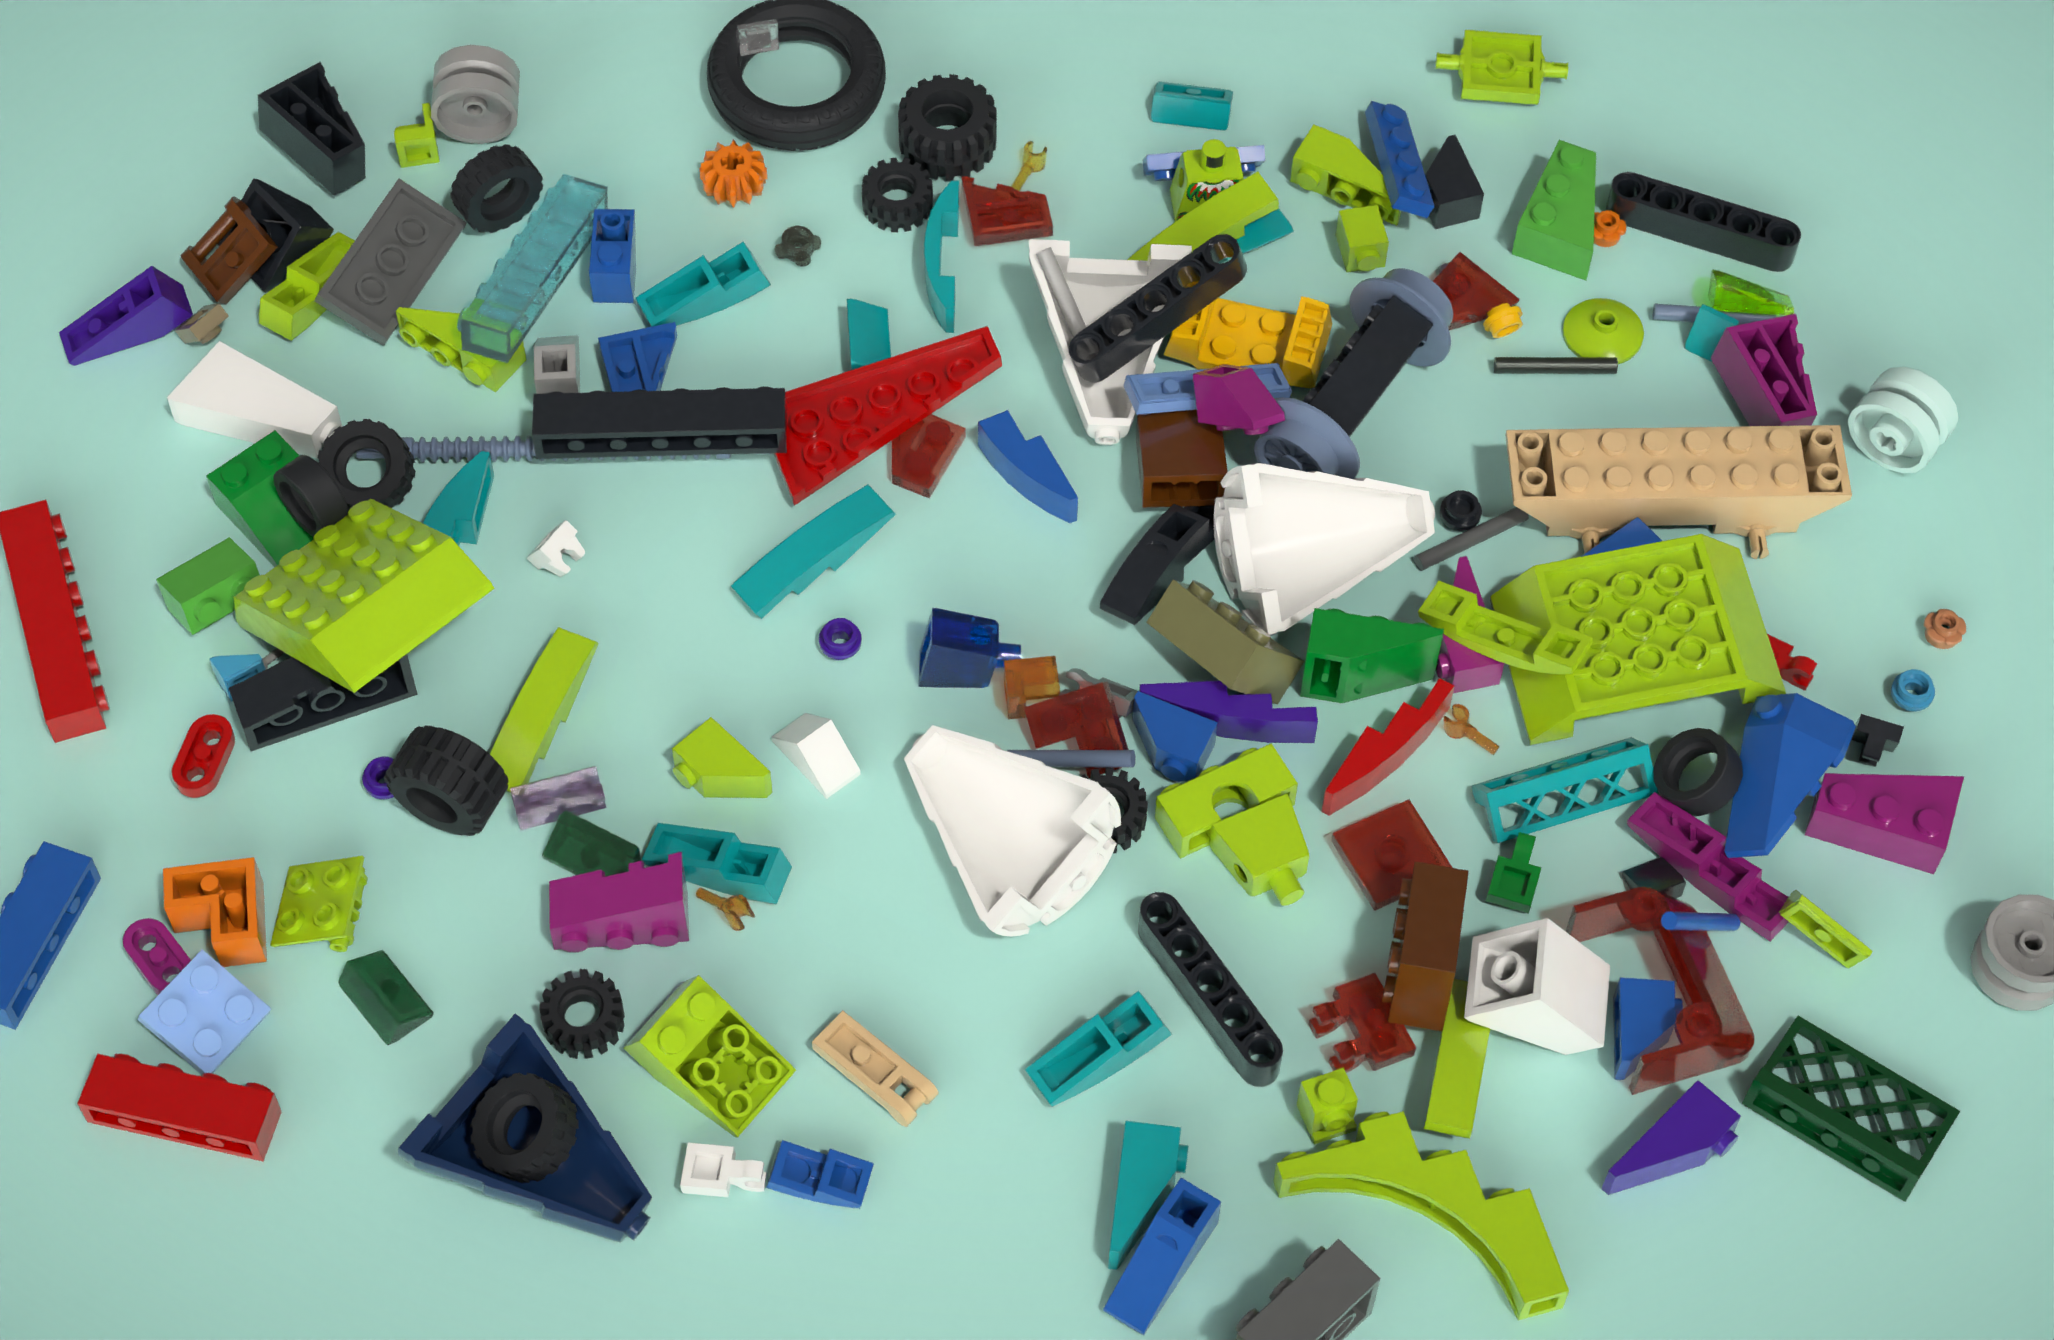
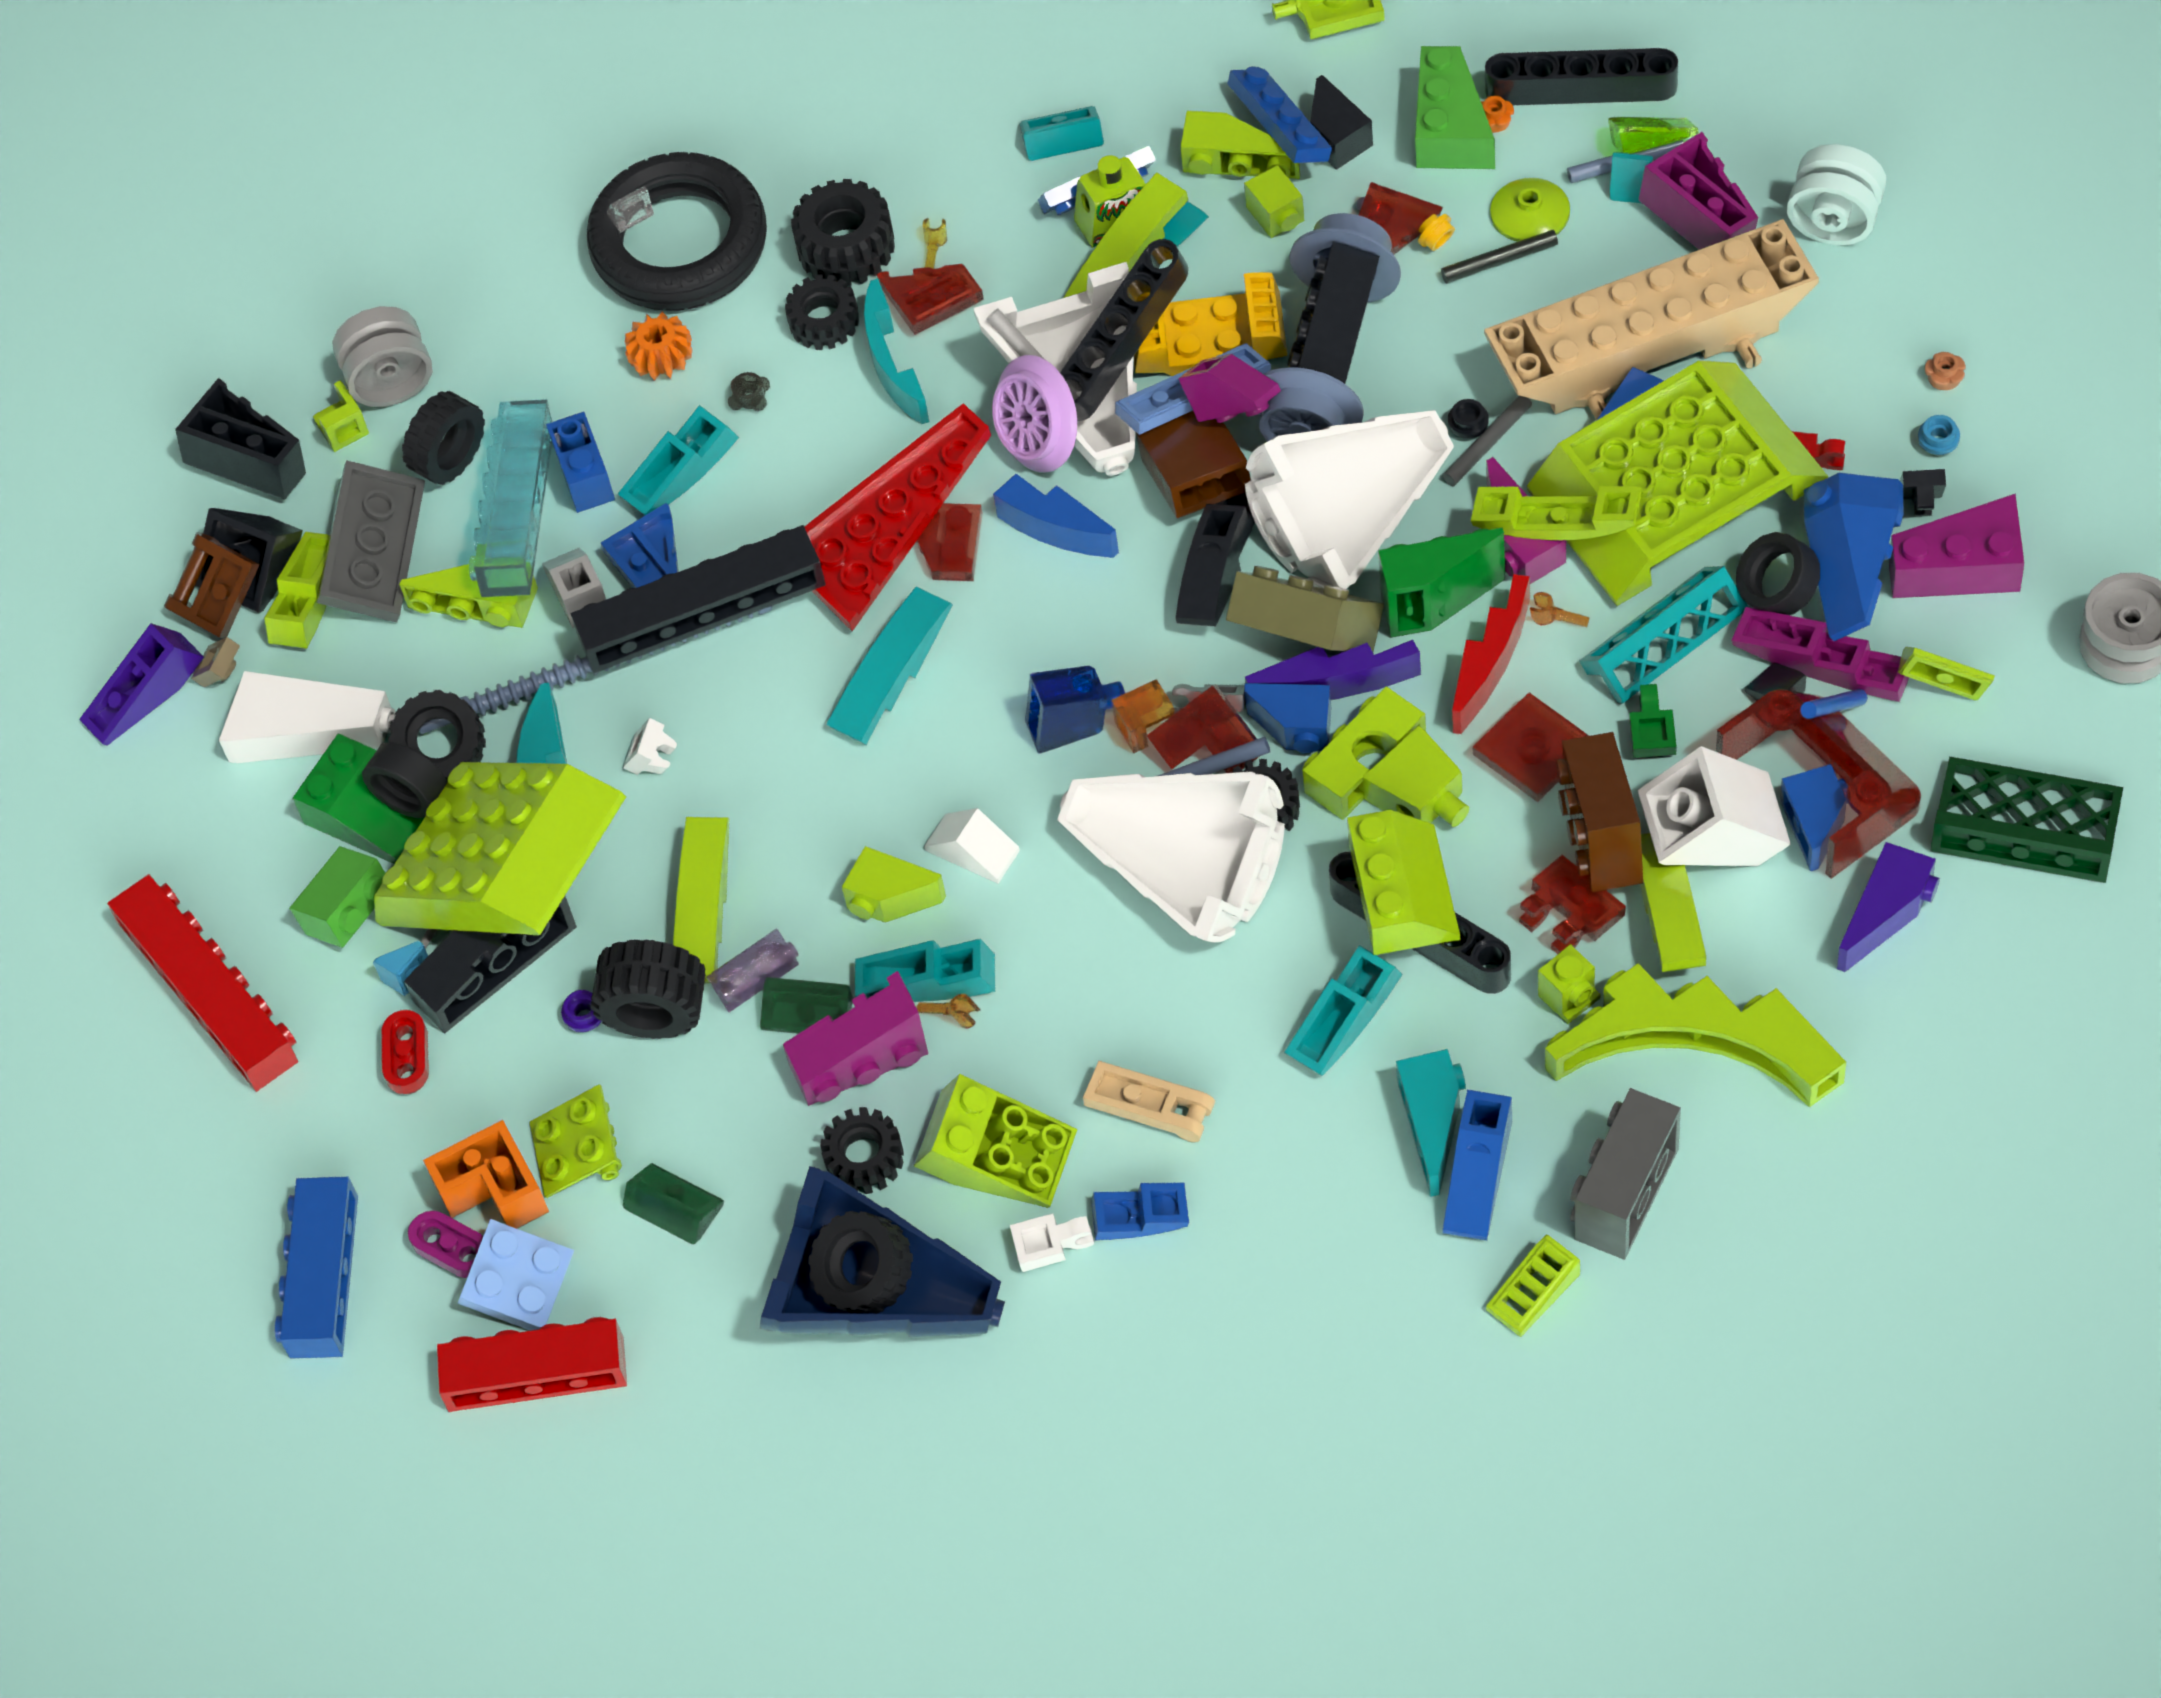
camera: 10 degrees left, 0 degrees up
dark purple plate [819,618,862,660] -> none
teal slope [847,299,891,370] -> none
none -> lavender piece [992,355,1077,473]
none -> lime slope [1347,810,1460,955]

